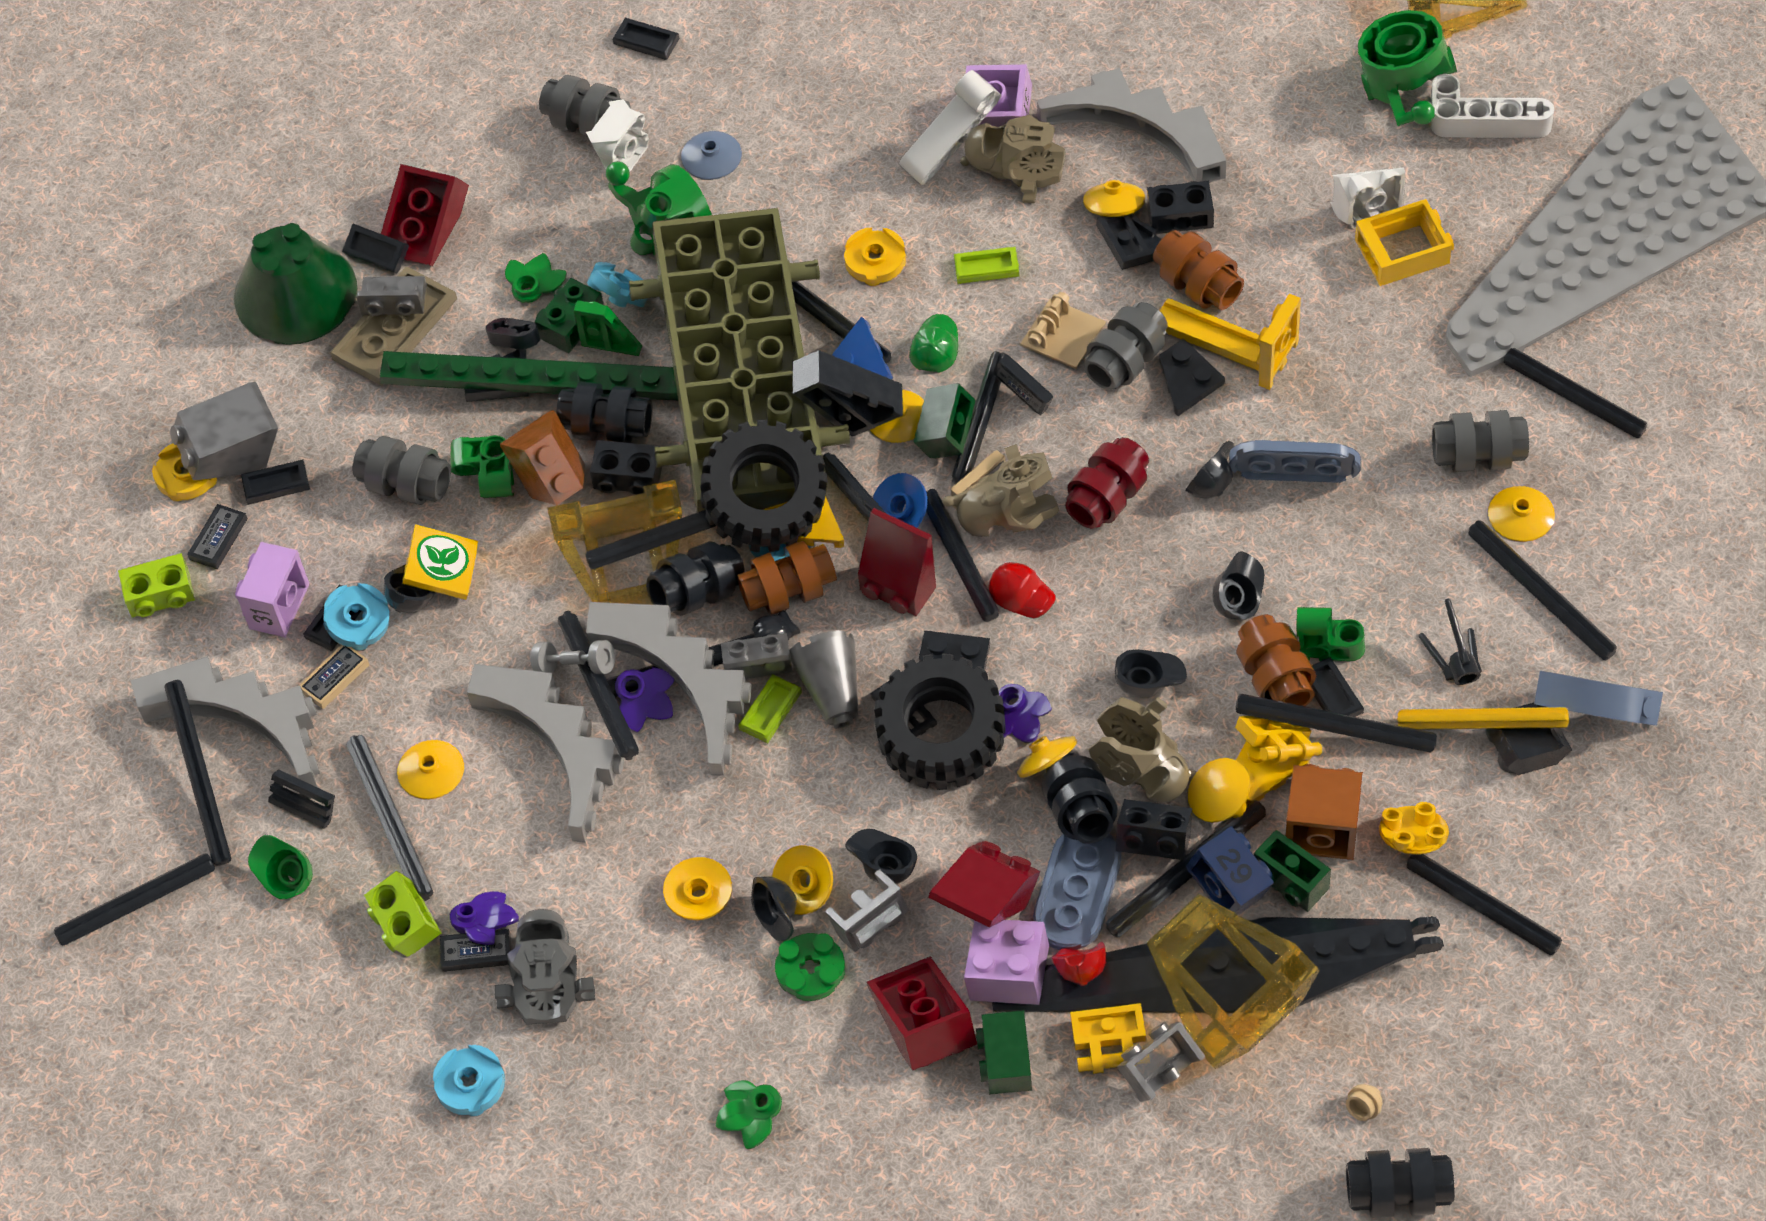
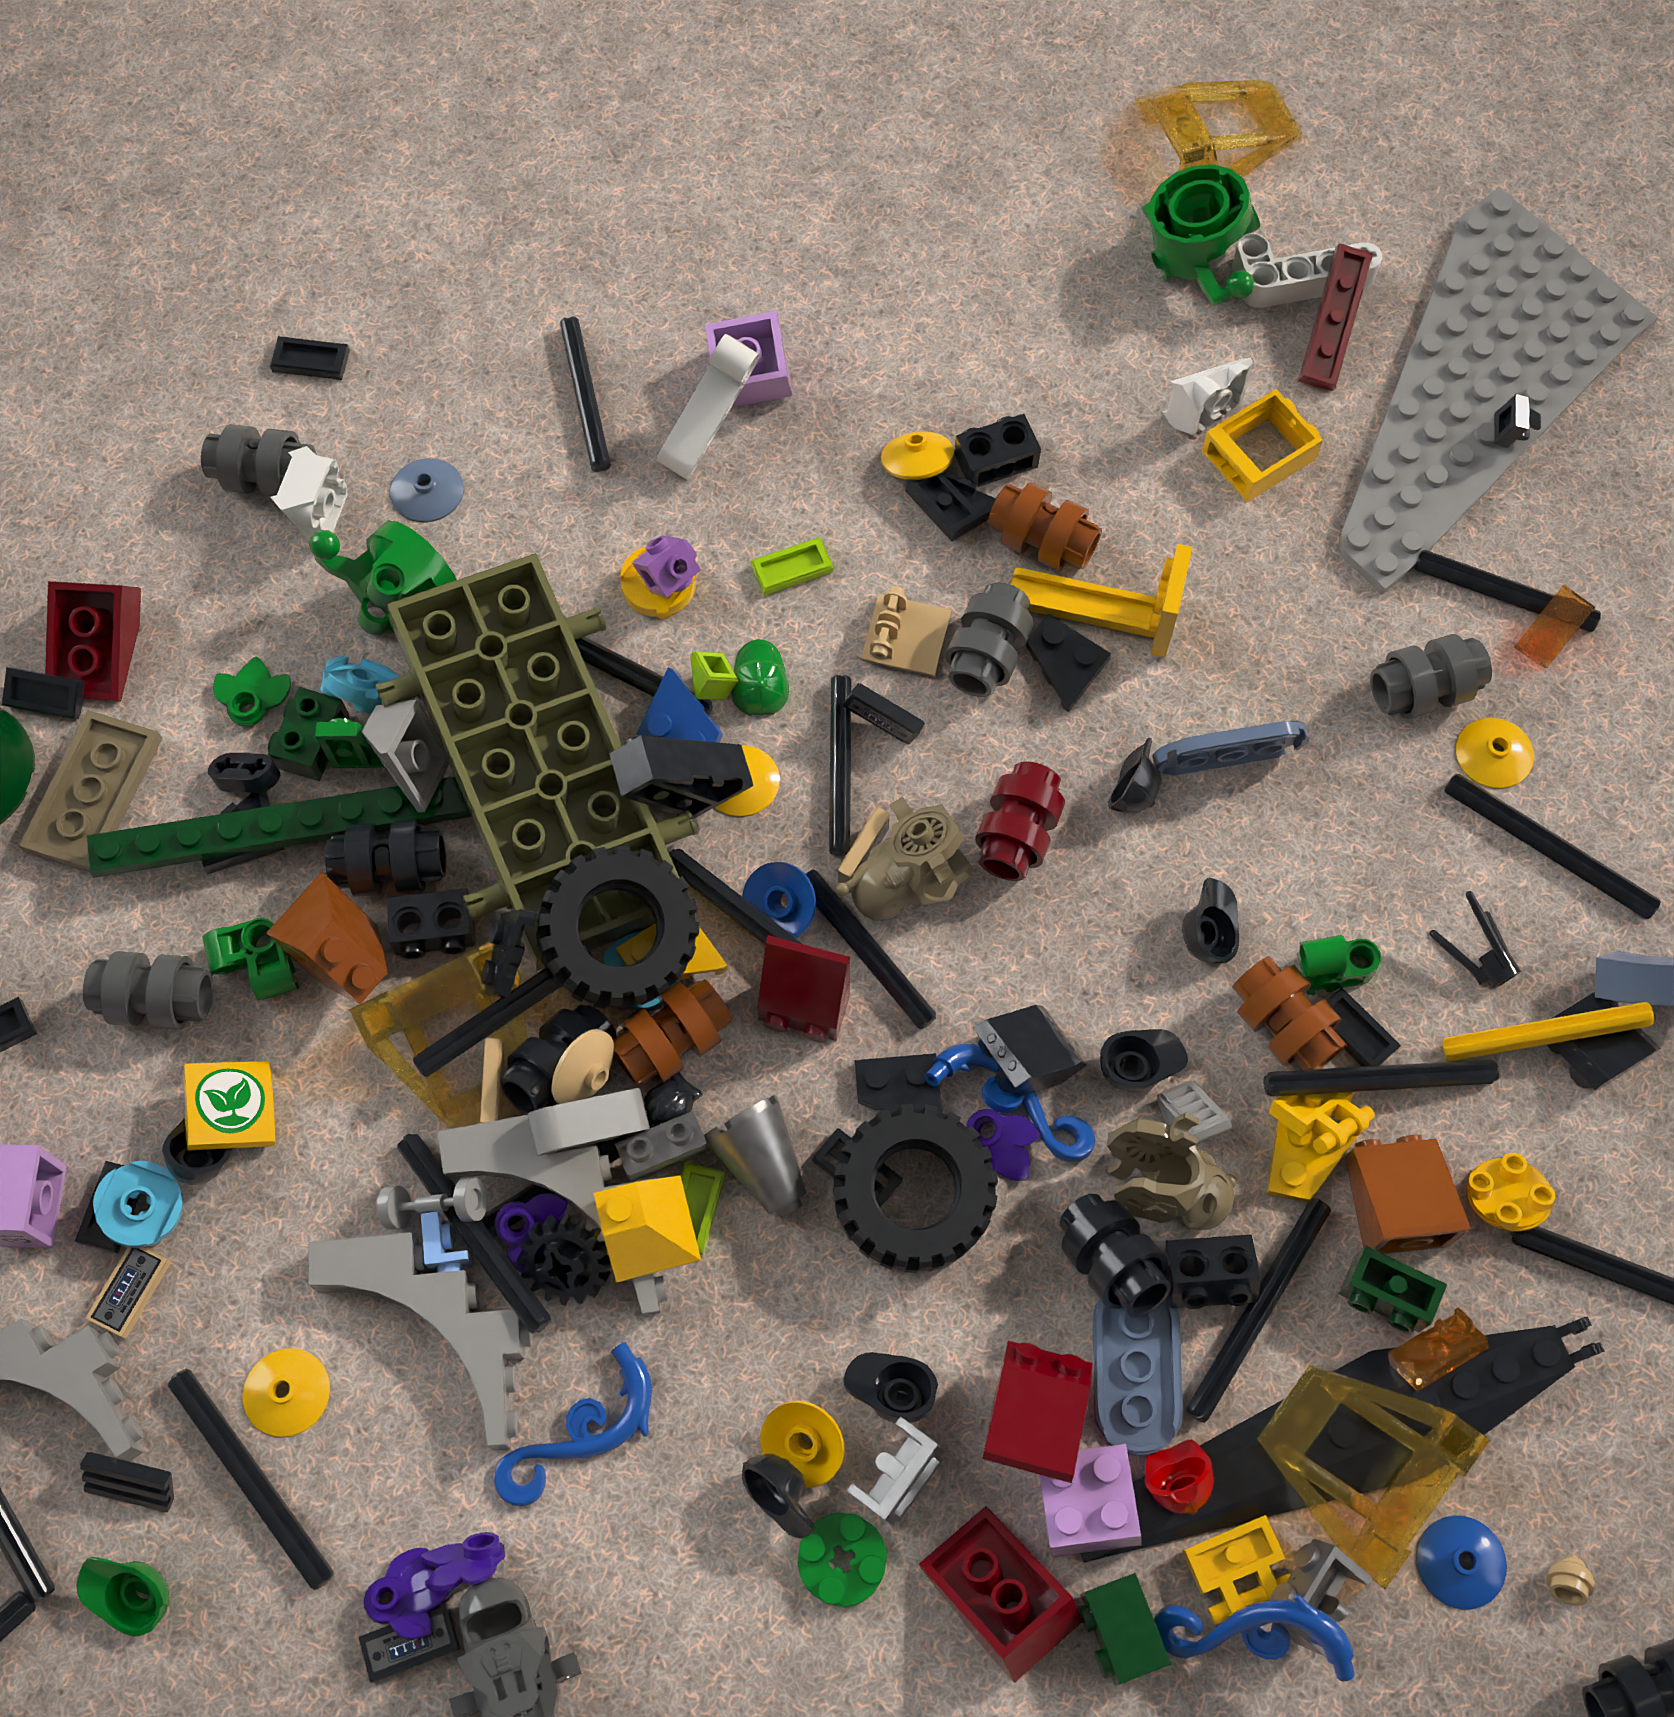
camera: 20 degrees left, 10 degrees up
flat silver bracket [356,276,427,316] -> none
lime brick [364,871,442,957] -> none
yellow dish [663,857,732,920] -> none
dark green brick [914,383,976,459] -> none
dark tan helmet [960,114,1066,203] -> none
red piece [988,562,1056,618] -> none
yellow dish [1017,736,1077,778] -> none
light grey arch [1037,68,1226,183] -> none
dark blue brick [1186,826,1274,922] -> none
yellow dish [1188,758,1251,823] -> none
none -> light grey slope [362,699,449,812]
none -> light blue bracket [421,1211,473,1273]
none -> dark purple plate [421,1532,505,1591]
none -> tan tile [480,1038,505,1123]
none -> black wing [481,909,536,998]
none -> blue plant [494,1342,652,1506]
none -> black gear [517,1214,611,1306]
none -> light grey beam [528,1088,650,1156]
none -> tan dish [552,1029,614,1104]
none -> black axle [560,316,611,472]
none -> yellow slope [593,1176,701,1283]
none -> medium lavender brick [632,535,701,597]
none -> lime slope [690,651,738,700]
none -> blue plant [925,1044,1095,1162]
none -> black slope [973,1005,1087,1096]
none -> blue plant [1154,1594,1355,1682]
none -> light grey slope [1157,1081,1232,1143]
none -> dark red tile [1298,243,1373,391]
none -> clear orange plate [1388,1307,1489,1392]
none -> blue dish [1416,1515,1507,1609]
none -> black tile [1494,394,1541,448]
none -> clear orange plate [1514,585,1595,669]

